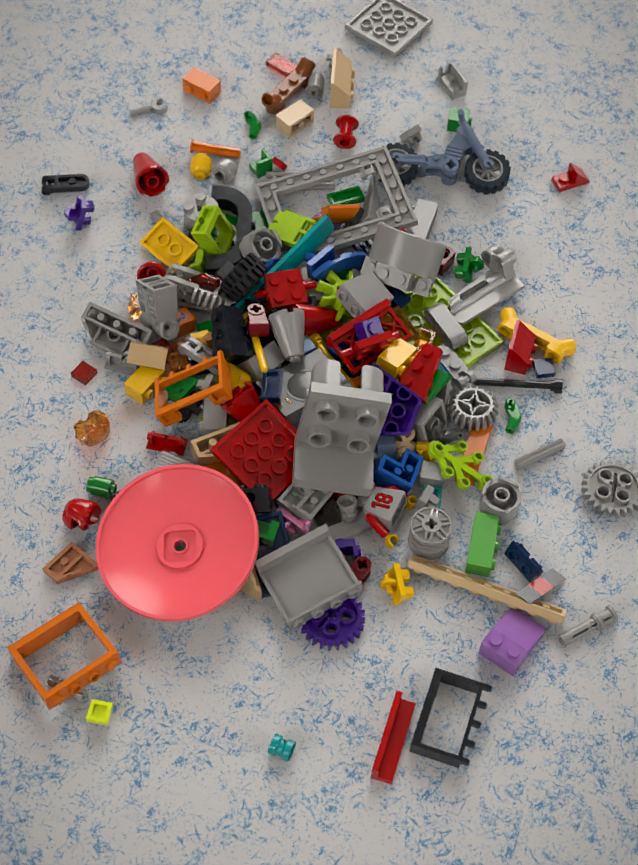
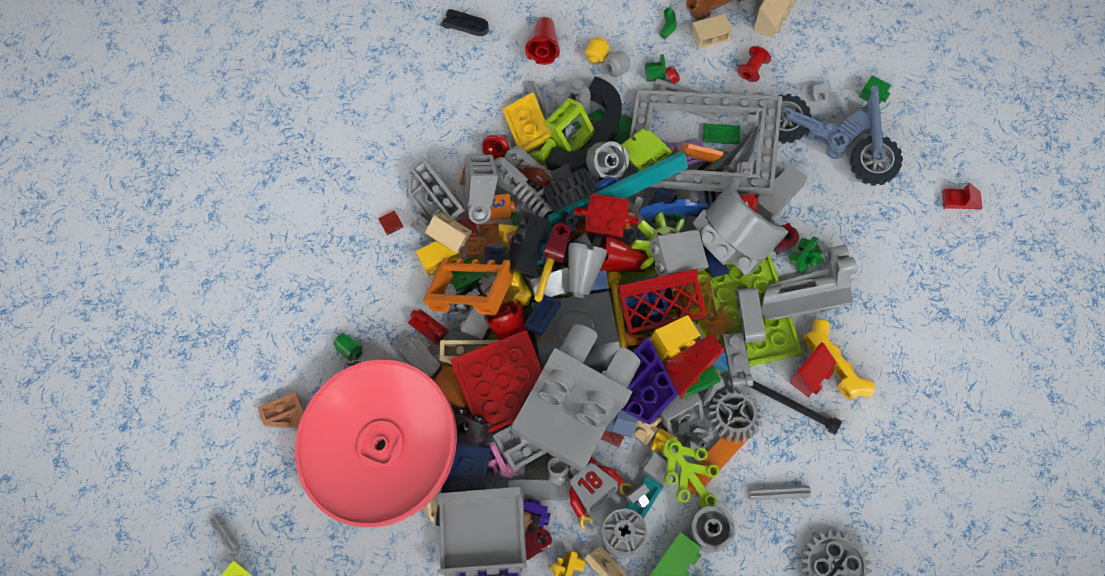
camera: 30 degrees right, 10 degrees up
orange window [7,602,122,710] -> none
red hair [62,498,102,531] -> none
dark purple hips [64,195,95,230] -> none
clear orange hair [73,410,110,447] -> none
light grey plate [178,336,219,377] -> none
orange axle [190,139,241,159] -> none
green panel [257,520,280,547] -> none
blue tile [304,245,335,280] -> none
red plate [339,330,401,361] -> none
dark purple brick [353,316,384,341] -> none
blue brick [373,449,424,493] -> none
light grey hinge [436,61,468,100] -> none
green arm [504,398,522,434] -> none
tile [533,358,555,379] -> none

